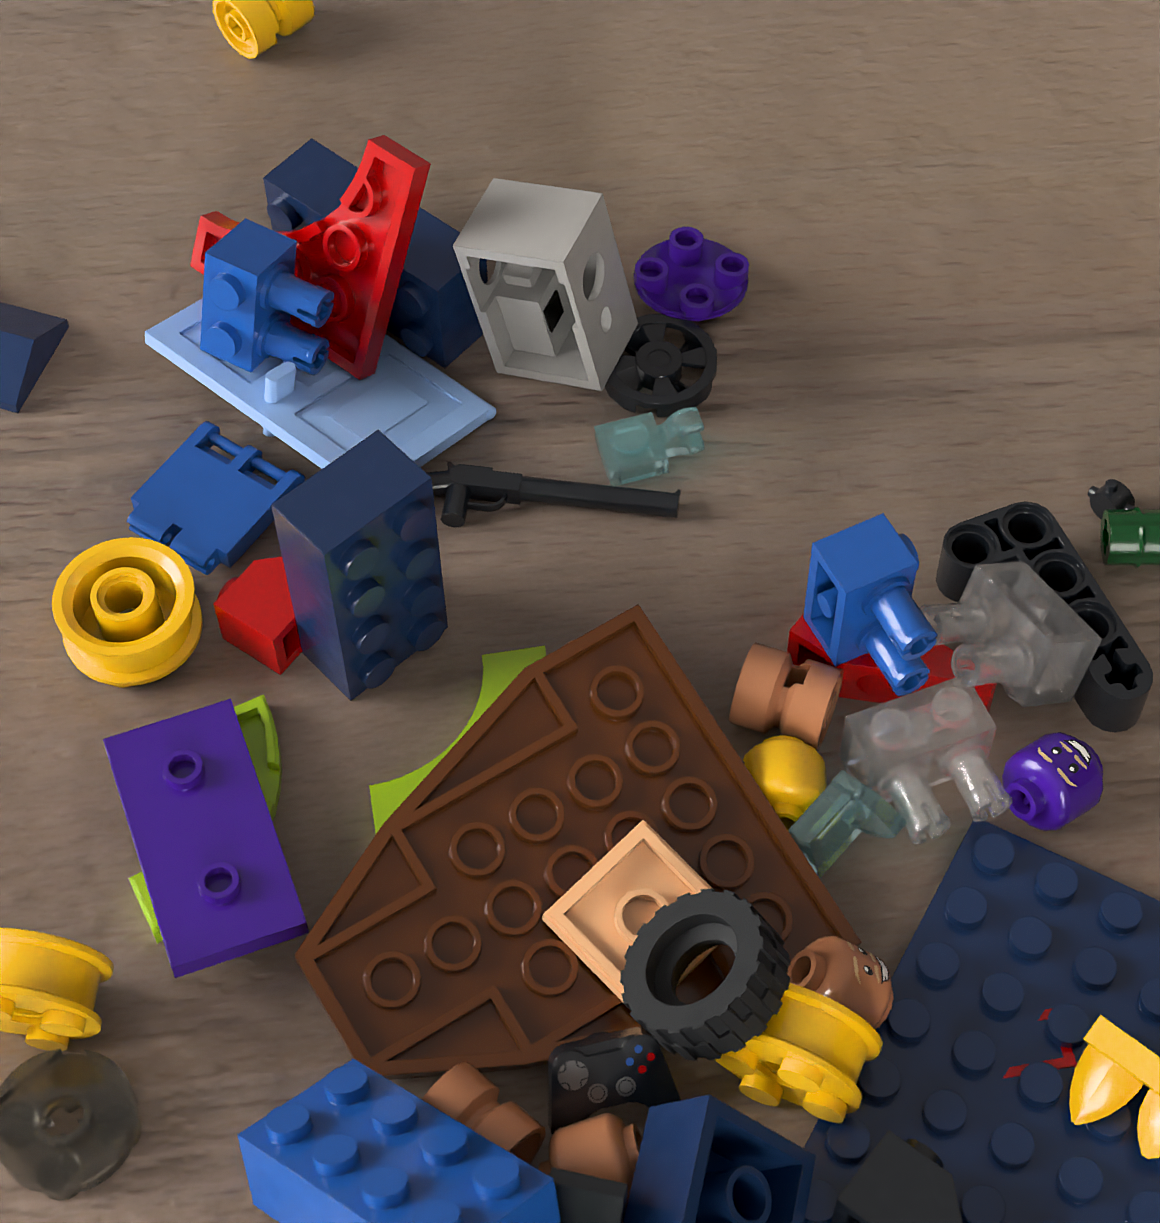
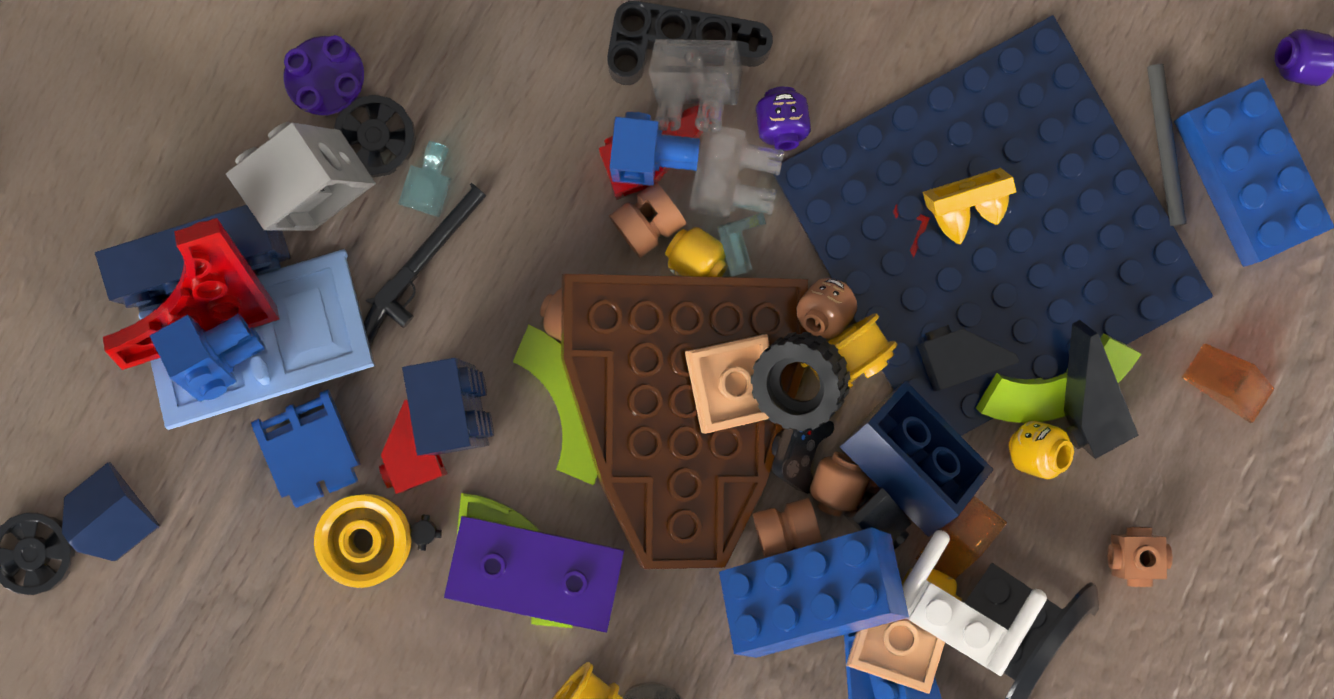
camera: 60 degrees left, 30 degrees up
none -> black piece [410,514,442,551]

